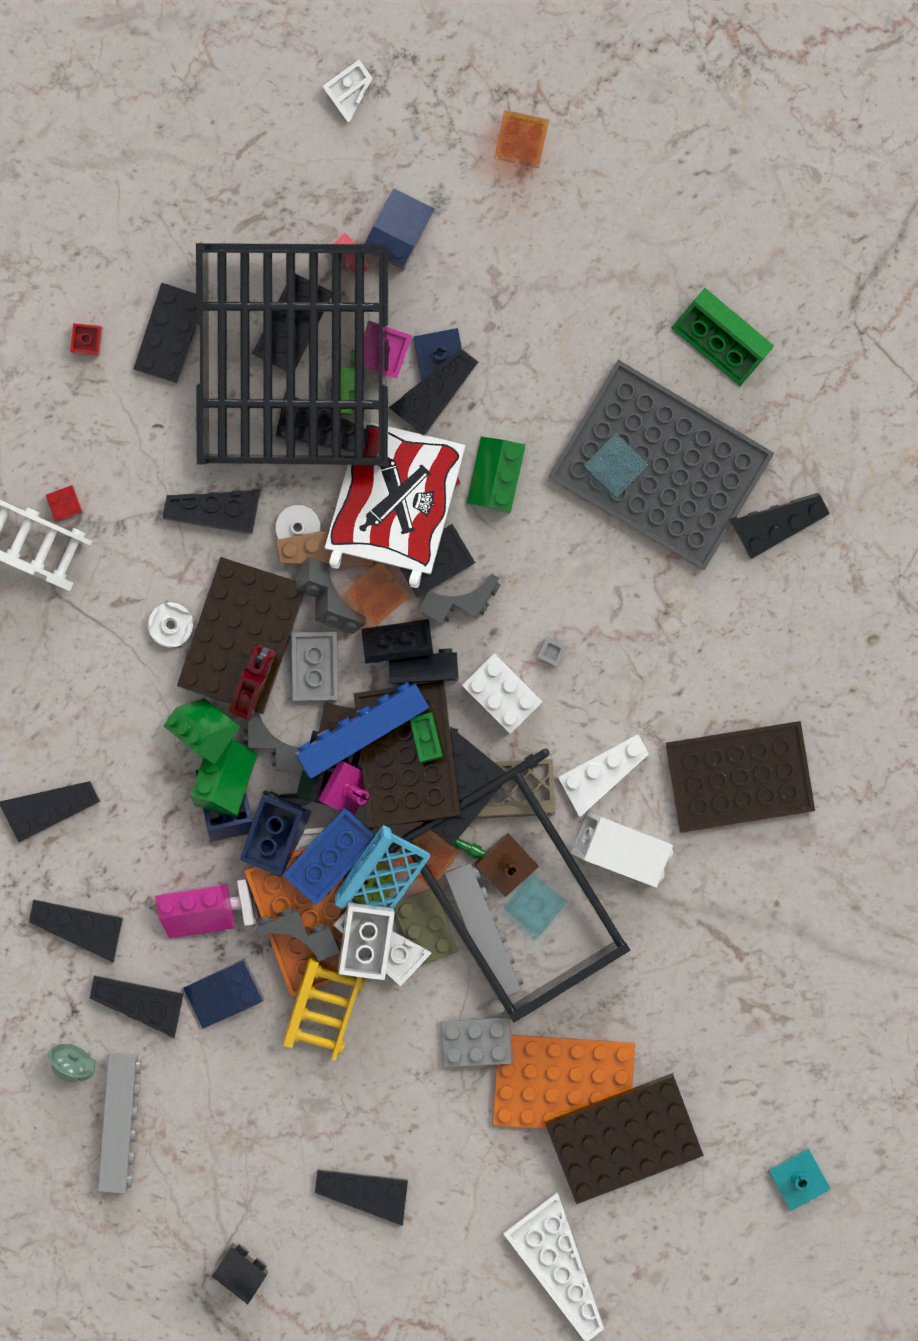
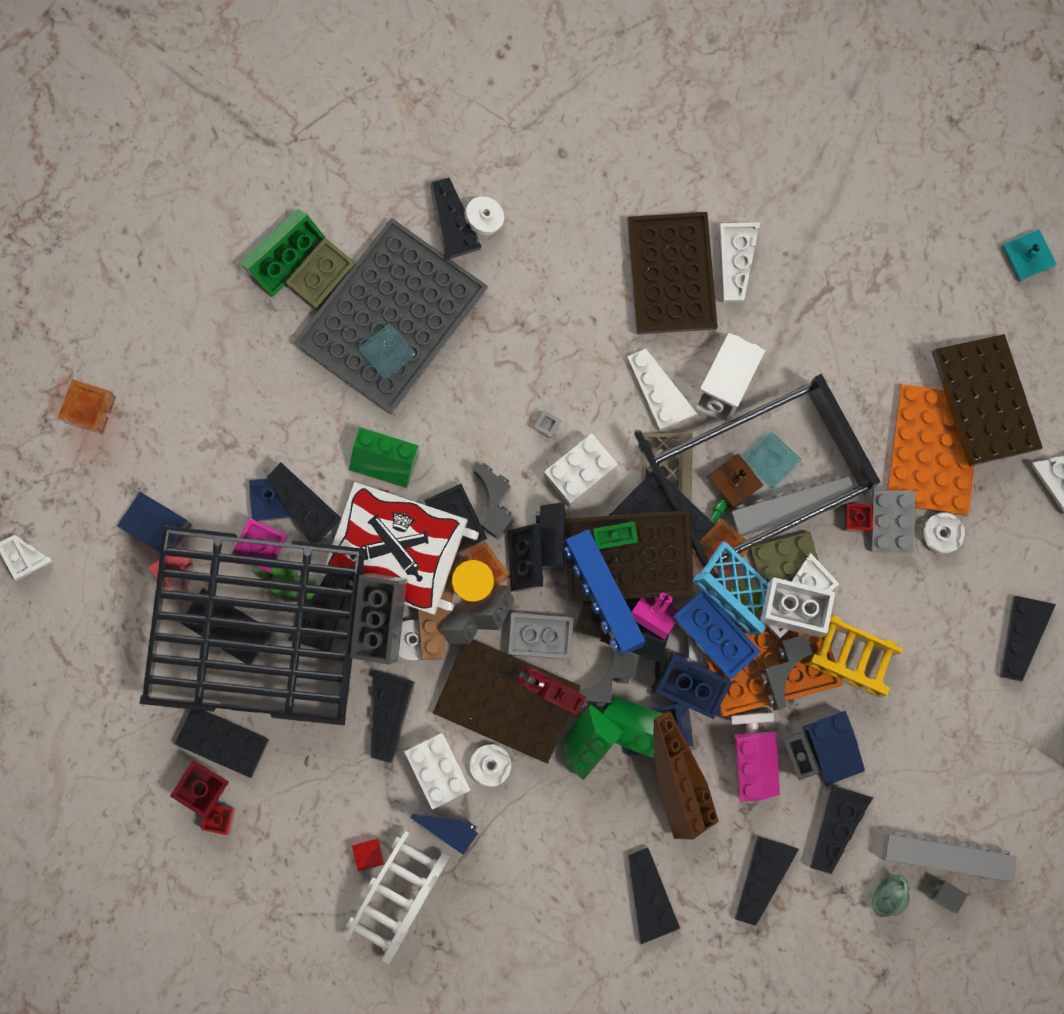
camera: 85 degrees left, 10 degrees down
none -> dark red slope [170,759,229,819]
none -> olive plate [286,238,355,309]
none -> dark grey brick [350,573,407,665]
none -> white brick [405,733,471,810]
none -> dark blue slope [410,814,479,855]
none -> yellow tile [452,560,494,602]
none -> white plate [464,196,504,235]
none -> reddish brown wedge [653,711,719,840]
none -> white wing [720,222,760,303]
none -> dark grey brick [784,731,820,780]
none -> red piece [845,504,873,532]
none -> white plate [923,513,965,554]
none -> dark grey brick [930,880,968,913]

